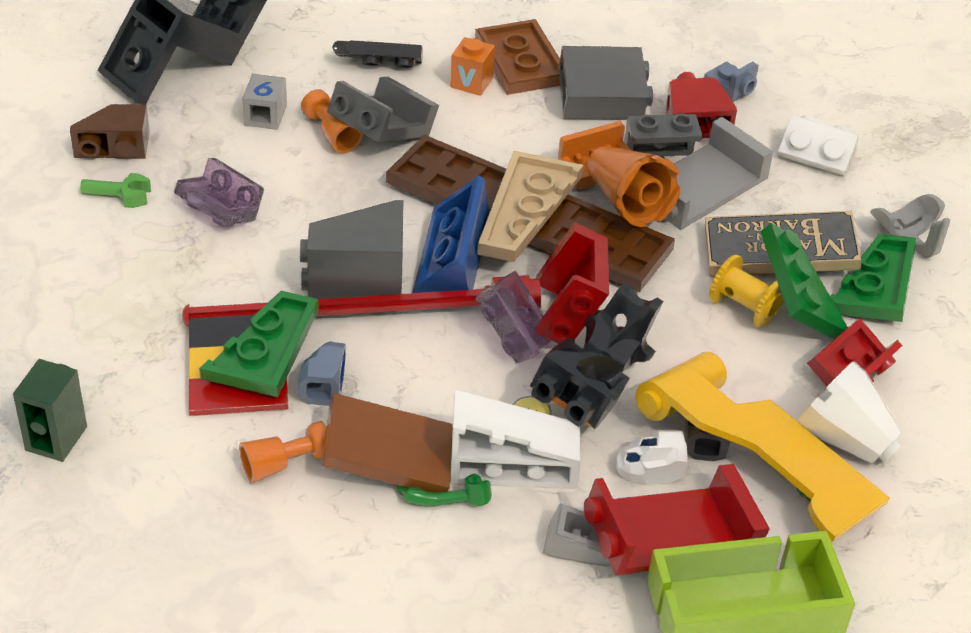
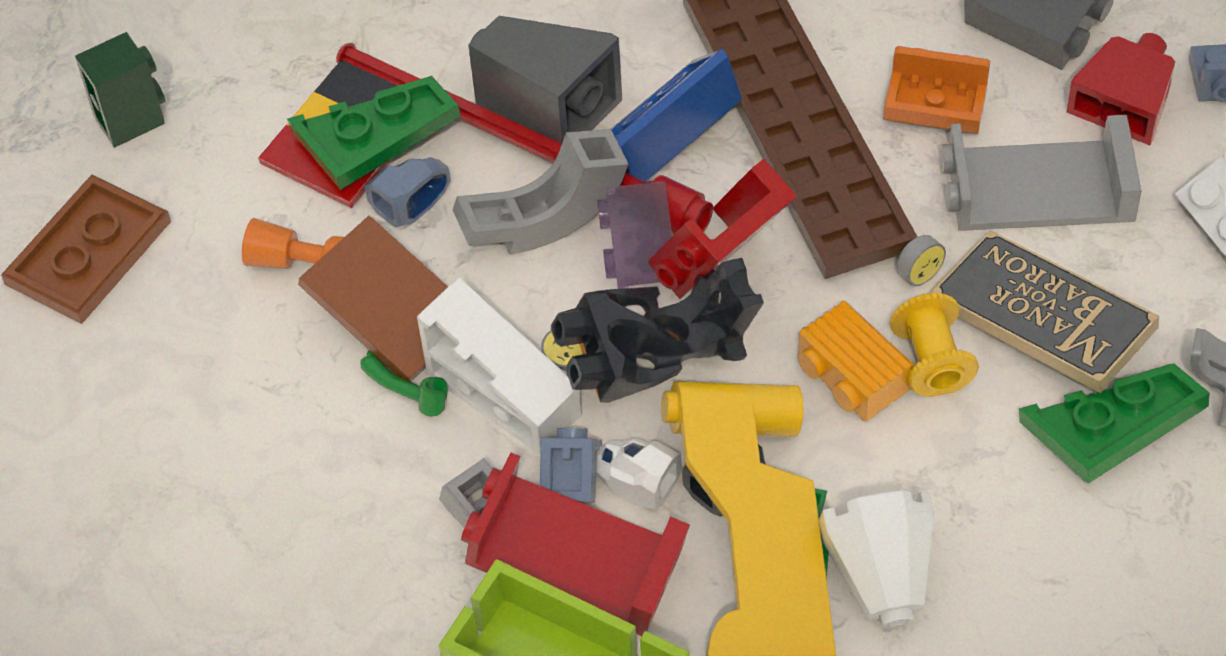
camera: 45 degrees right, 10 degrees up
tan wing [477,151,584,262] -> none
orange cone [587,146,681,228] -> none
dark grey bracket [624,114,702,157] -> none
green wing [760,223,848,339] -> none
red bracket [807,318,903,387] -> none
none -> dark orange tile [1,174,171,324]
none -> light grey arch [452,129,629,254]
none -> sand blue bracket [540,428,602,503]
none -> light orange brick [798,300,915,421]
none -> tile [897,235,946,286]

